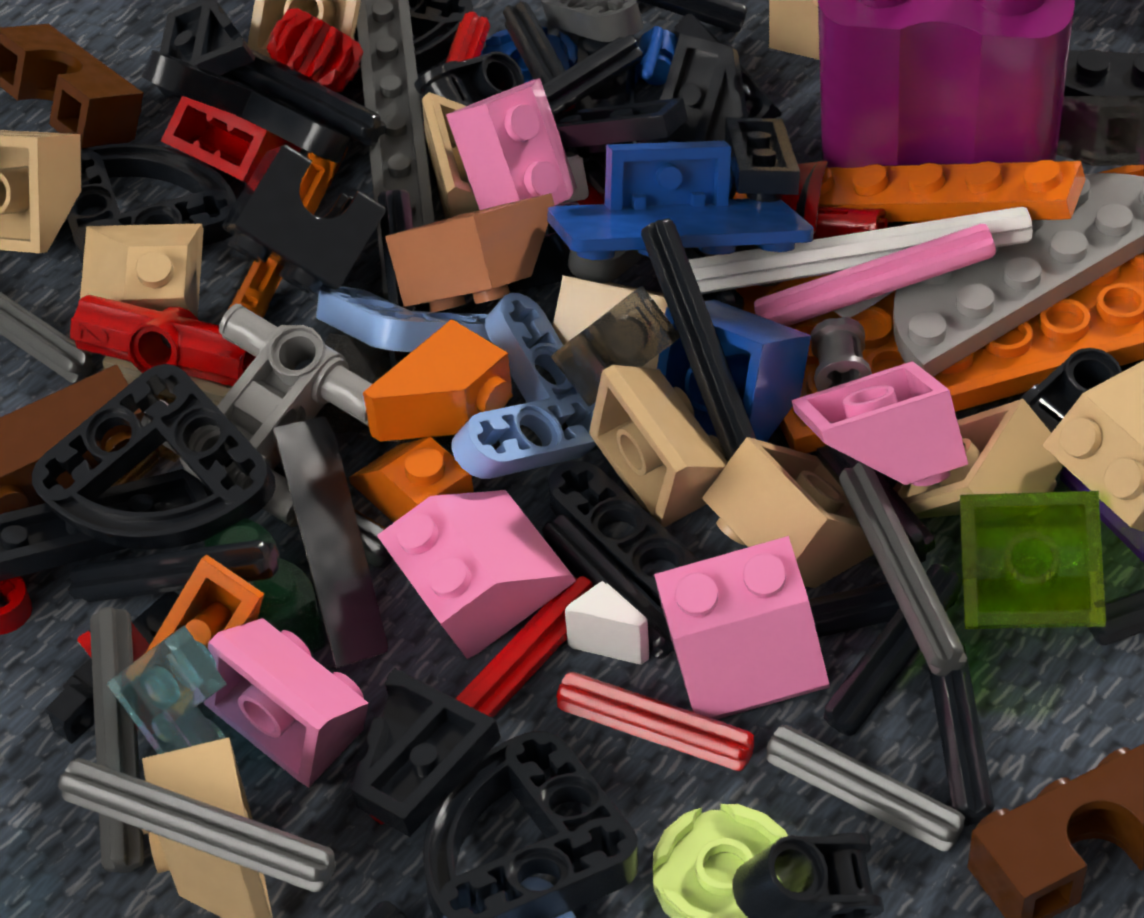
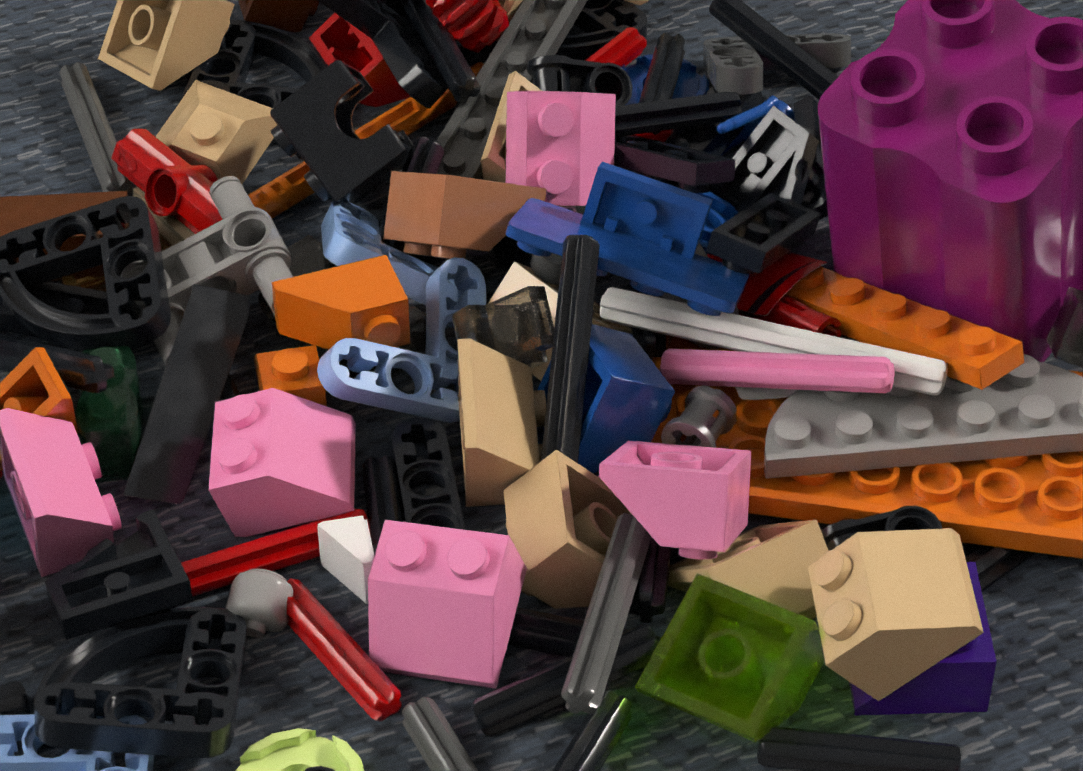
camera: 25 degrees right, 5 degrees down
none -> light grey piece [225,569,294,638]

